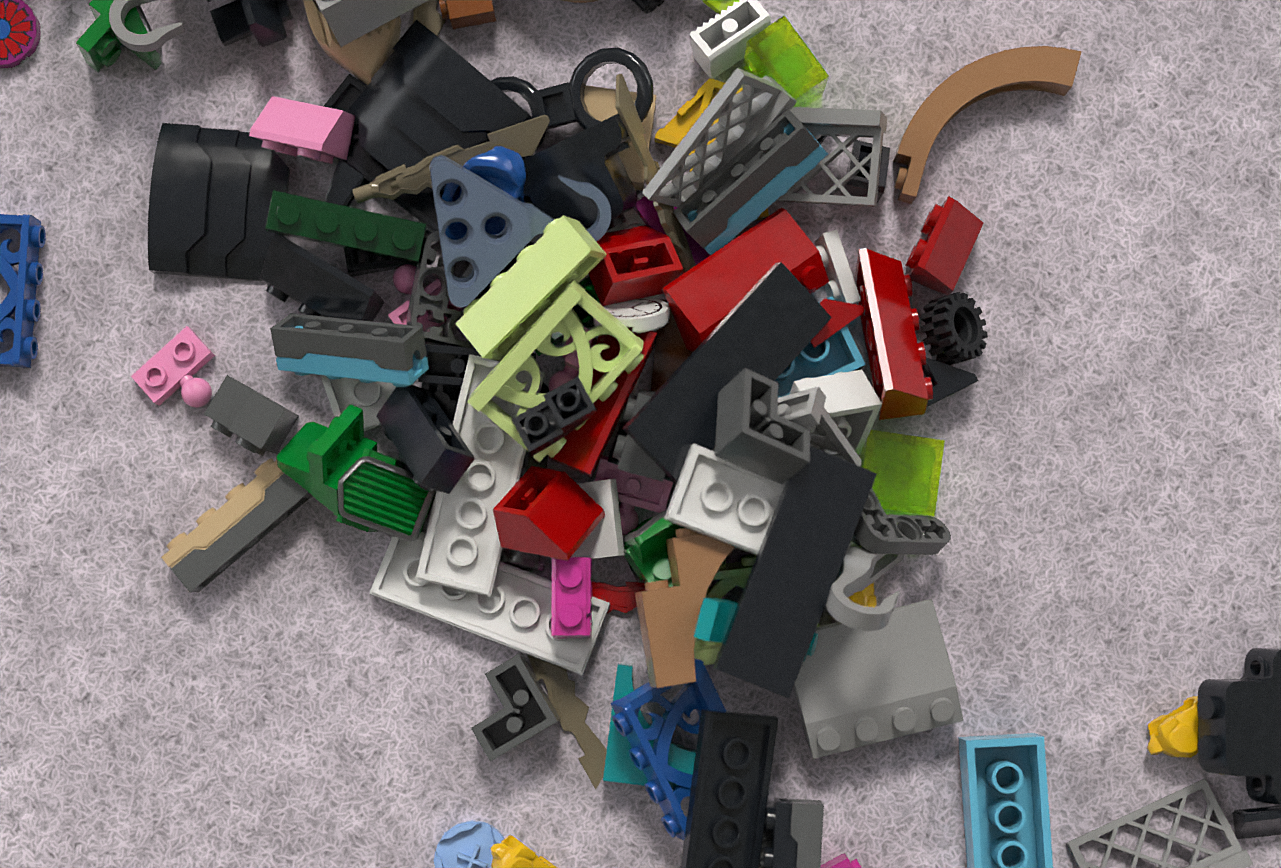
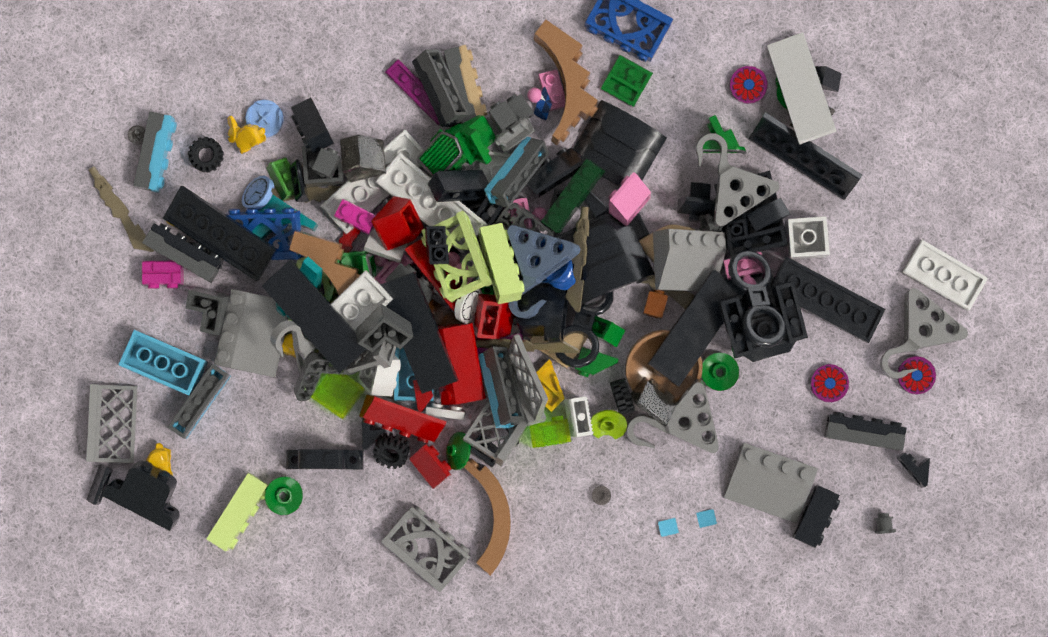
camera: 115 degrees right, 0 degrees up
none -> dark grey piece [167,364,231,439]
none -> dark grey brick [186,288,230,335]
none -> yellowish green brick [206,473,269,551]
none -> light blue tile [242,175,274,210]
none -> green dish [265,476,303,515]
none -> bright green slope [266,157,294,201]
none -> black brick [286,449,364,470]
none -> black slope [289,159,309,202]
none -> black brick [291,97,334,154]
none -> dark grey brick [312,148,341,180]
none -> clear smoke slope [340,135,386,183]
none -> light grey fence [381,506,471,592]
none -> magenta tile [385,59,440,126]
none -> dark grey piece [412,49,469,127]
none -> green dish [446,432,471,470]
none -> light grey hinge [494,117,535,153]
none -> medium nougat arch [534,20,598,145]
none -> dark blue sticker [534,87,552,121]
none -> green slope [575,347,619,378]
none -> green slope [591,316,626,347]
none -> green slope [601,55,653,107]

